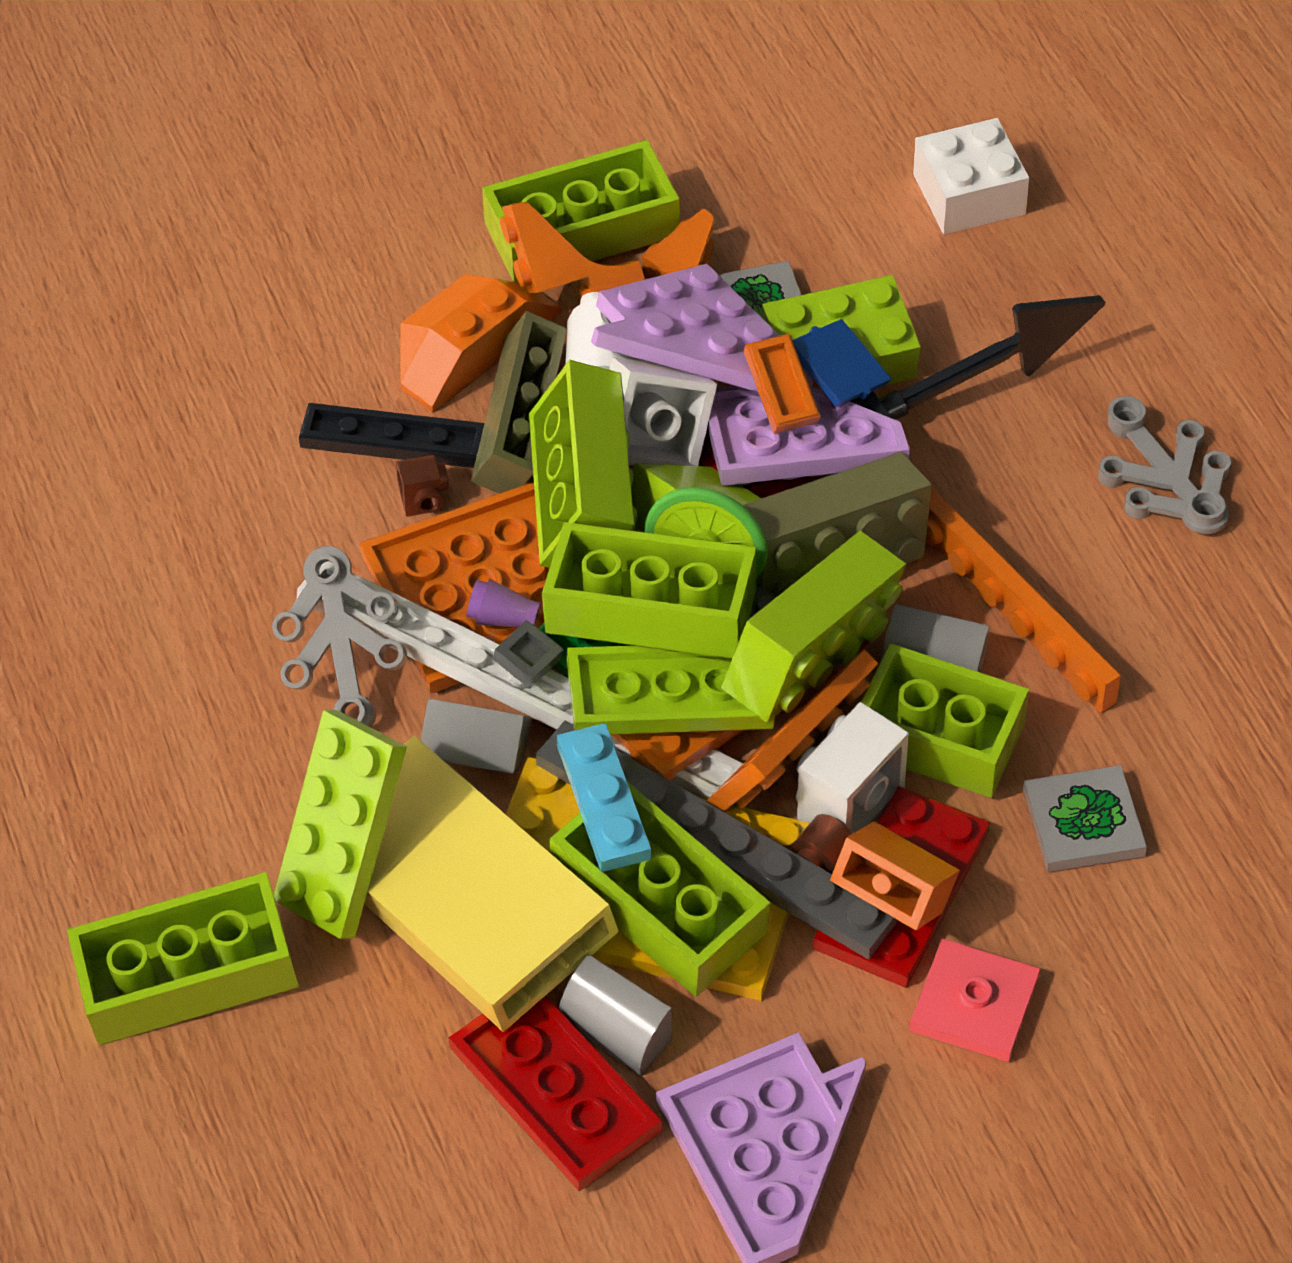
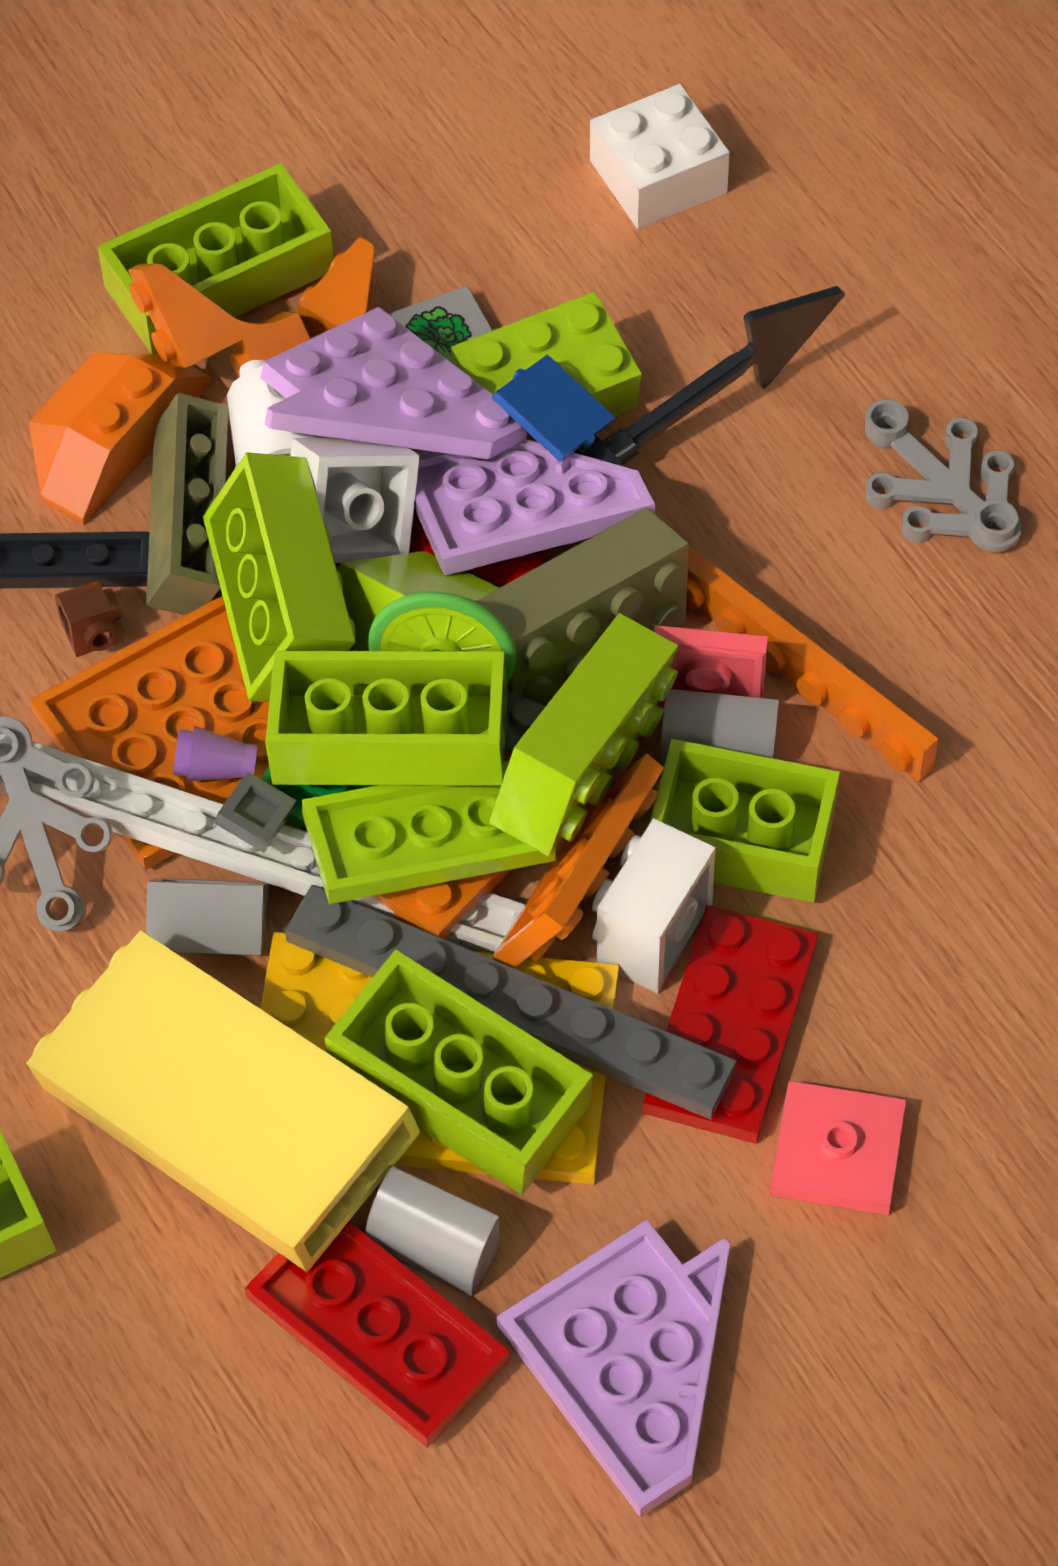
camera: 10 degrees left, 5 degrees up
lime plate [274,710,407,939] -> none
medium azure plate [557,723,651,872] -> none
orange tile [743,333,821,434] -> none
copper plate [791,814,852,874] -> none
orange brick [830,821,960,930] -> none
light grey tile [1023,765,1147,872] -> none
none -> coral plate [654,625,768,705]

